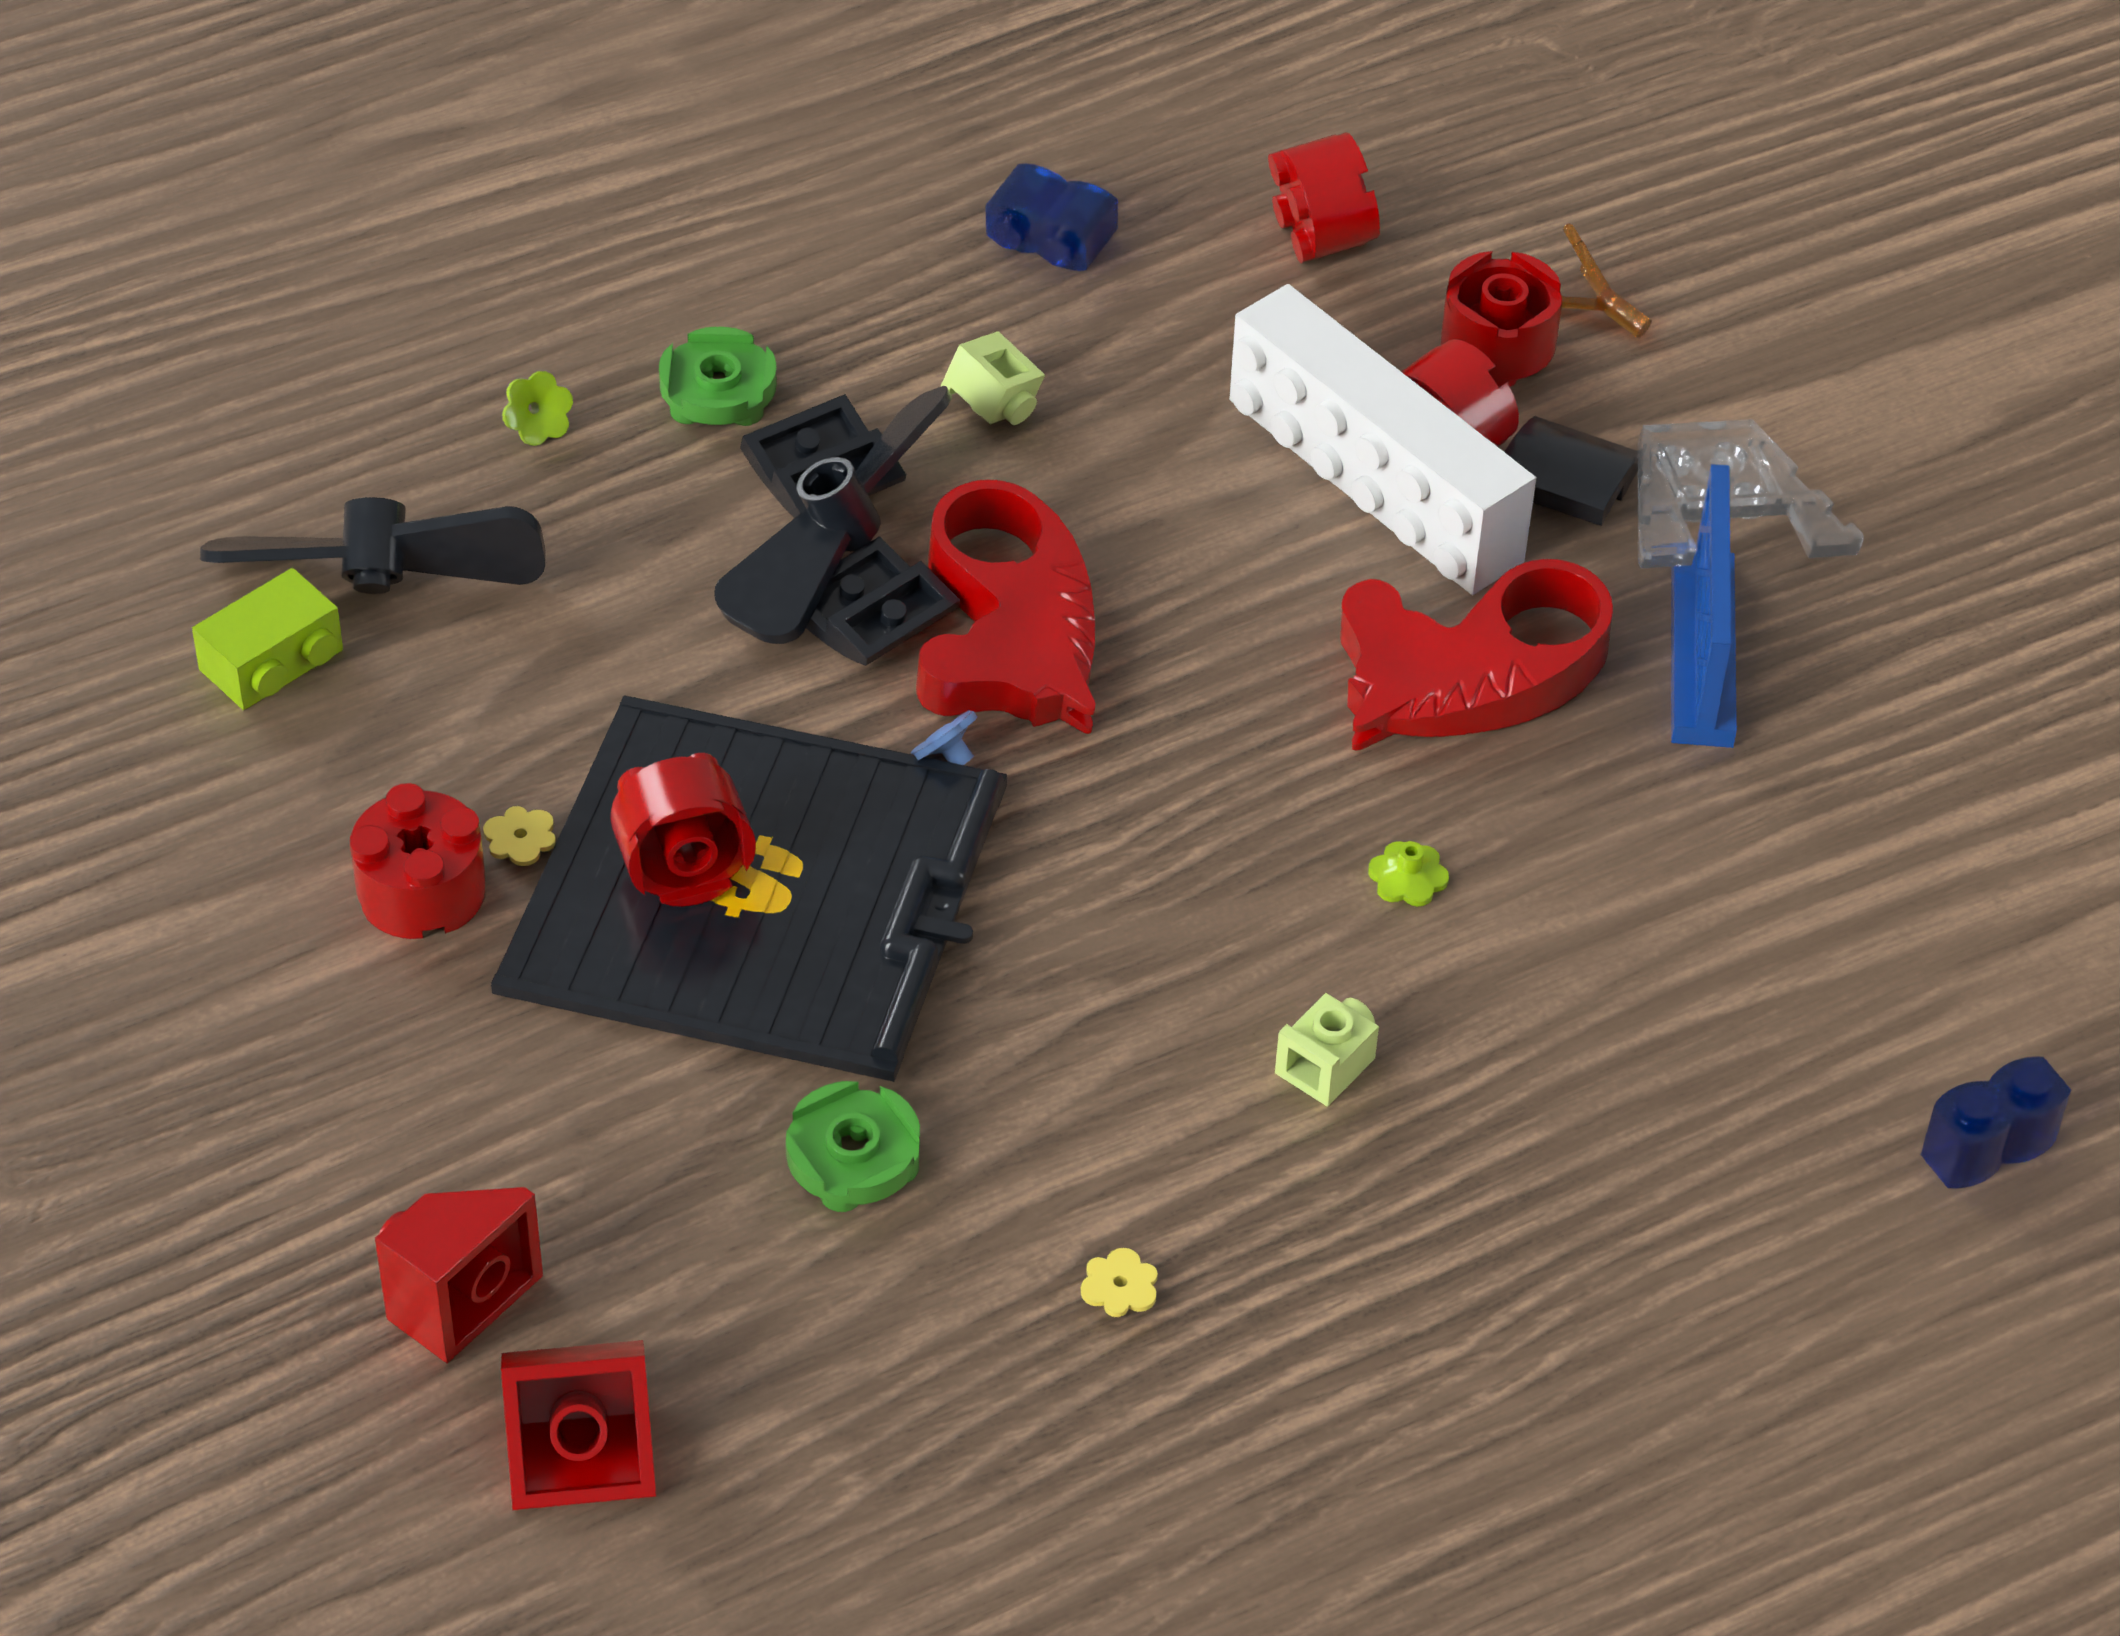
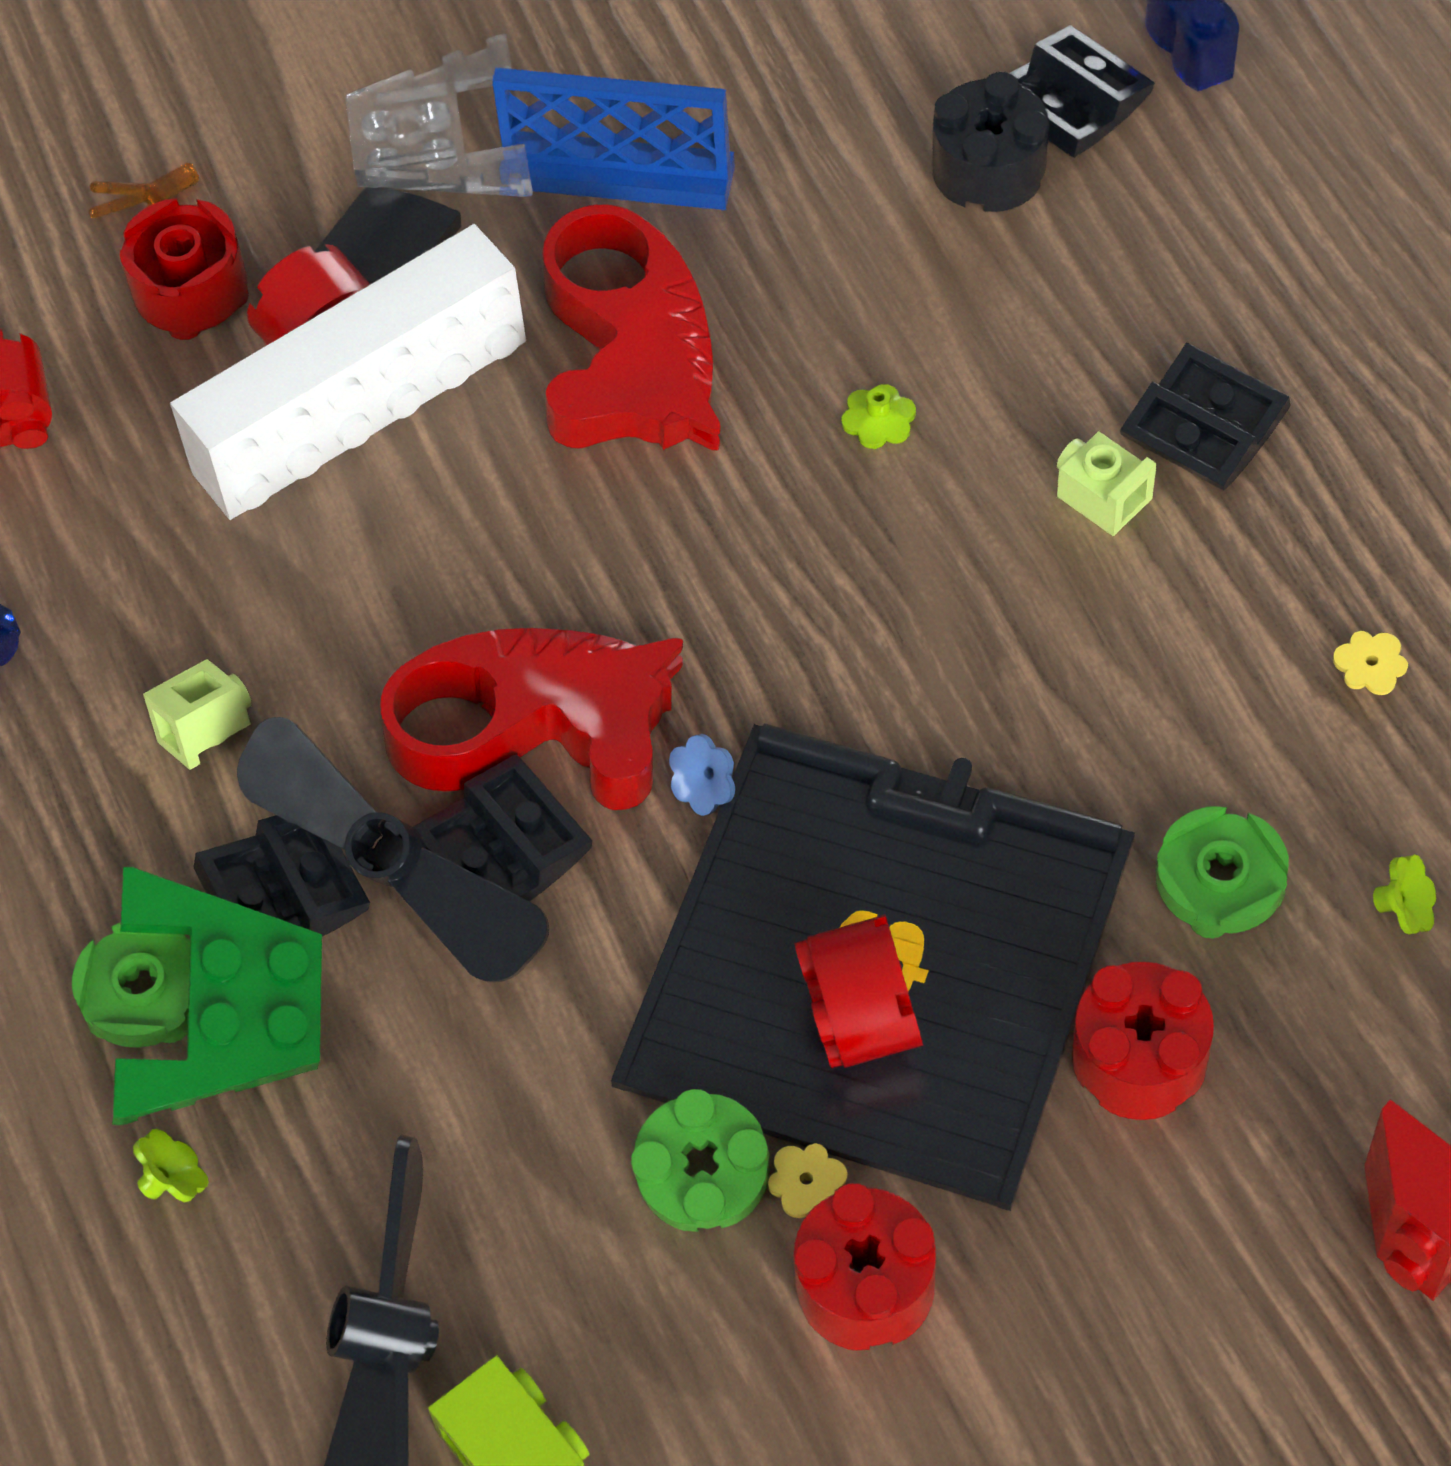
camera: 80 degrees left, 10 degrees up
none -> green wing [112,867,322,1125]
none -> bright green plate [631,1089,770,1232]
none -> black brick [932,72,1049,212]
none -> black slope [1010,25,1155,158]
none -> red brick [1072,962,1214,1120]
none -> black slope [1120,342,1291,491]
none -> lime plant [1373,855,1436,935]

